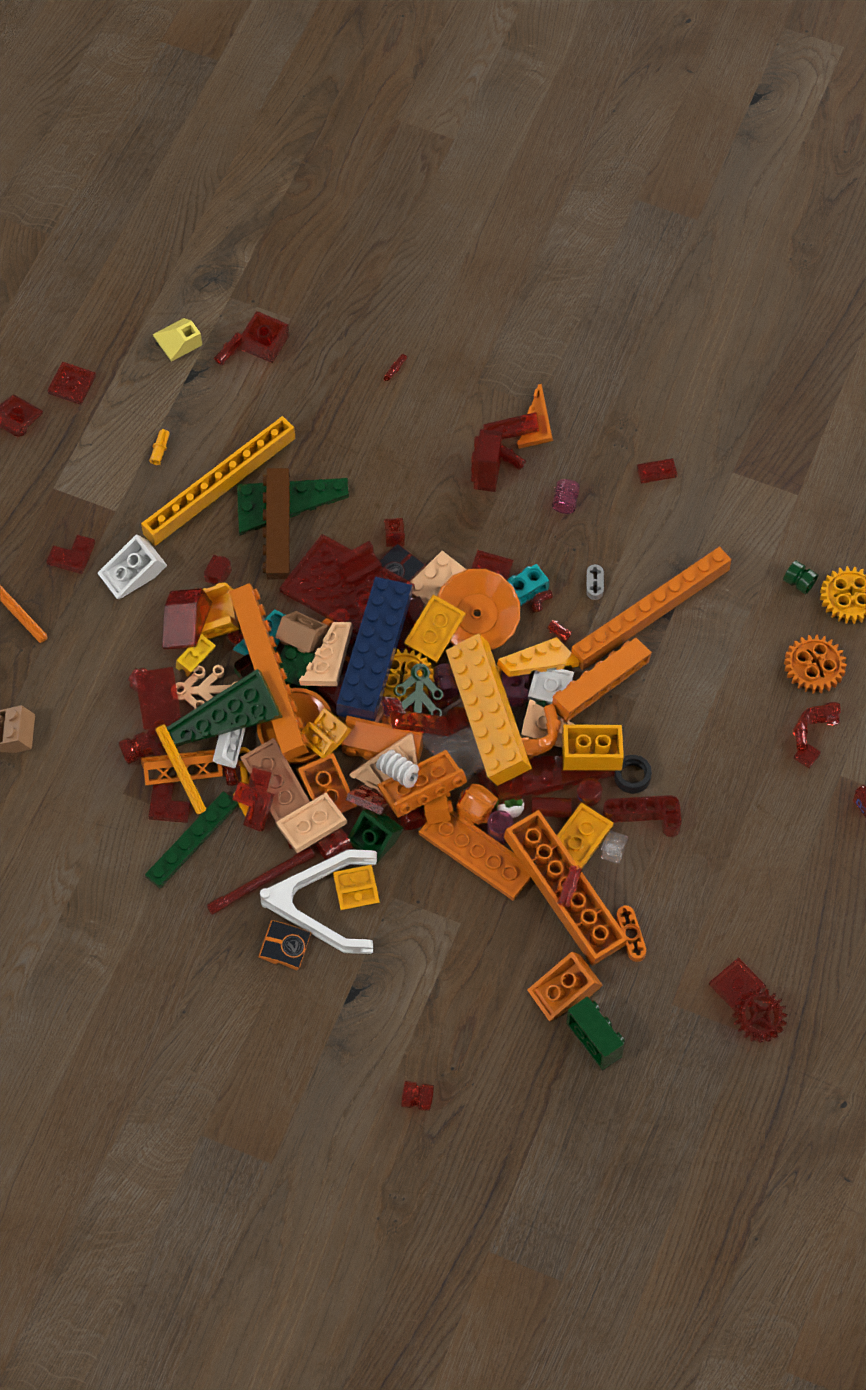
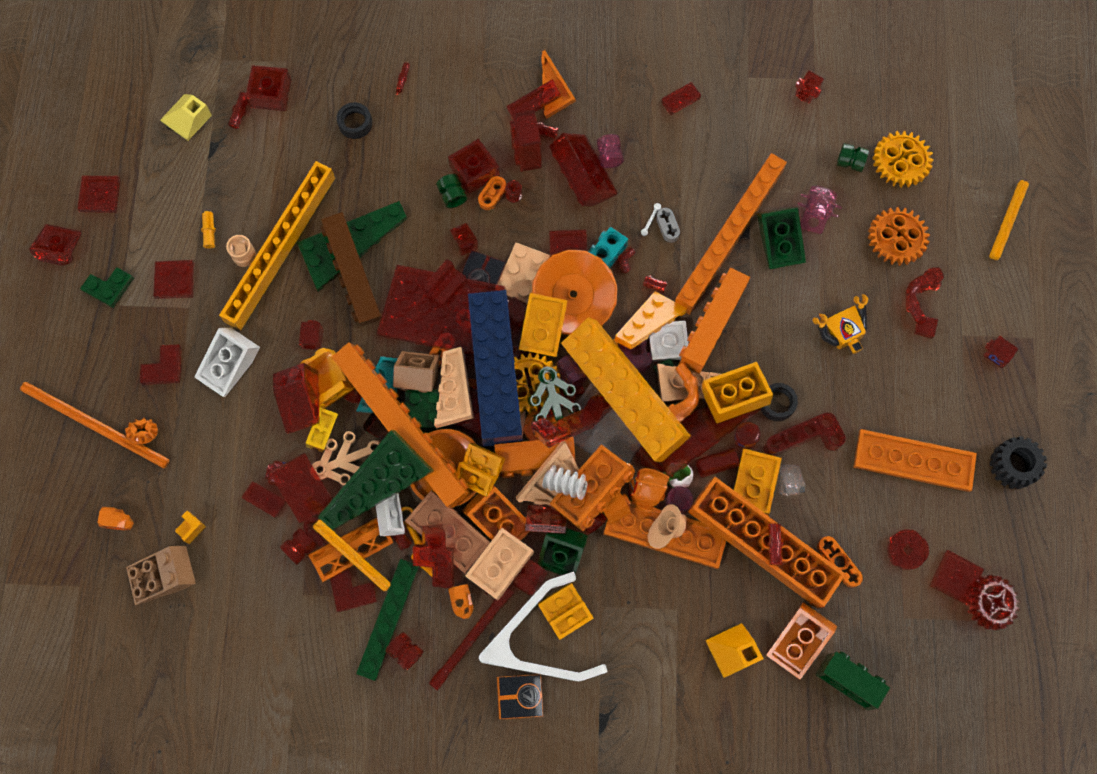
camera: 20 degrees left, 10 degrees up
none -> dark green plate [80,267,134,308]
none -> orange gear [125,418,158,444]
none -> clear red plate [153,260,194,299]
none -> light orange panel [175,511,206,544]
none -> light nougat wheel [226,235,256,267]
none -> clear red plate [242,481,286,518]
none -> black tyre [337,102,372,139]
none -> clear red wheel [385,632,424,671]
none -> dark green wheel [436,174,468,209]
none -> clear red brick [448,138,500,194]
none -> orange rock [448,584,473,619]
none -> orange plate [478,176,507,210]
none -> clear red bush [505,180,522,203]
none -> clear red slope [549,133,618,206]
none -> white hinge [641,203,661,236]
none -> light nougat piece [648,504,687,549]
none -> light orange slope [705,623,763,678]
none -> dark green slope [757,207,806,269]
none -> clear red brick [795,70,824,104]
none -> clear pink piece [798,186,842,234]
none -> torso [812,294,868,354]
none -> orange plate [853,429,977,492]
none -> clear red plate [887,529,929,570]
none -> black tyre [989,436,1047,489]

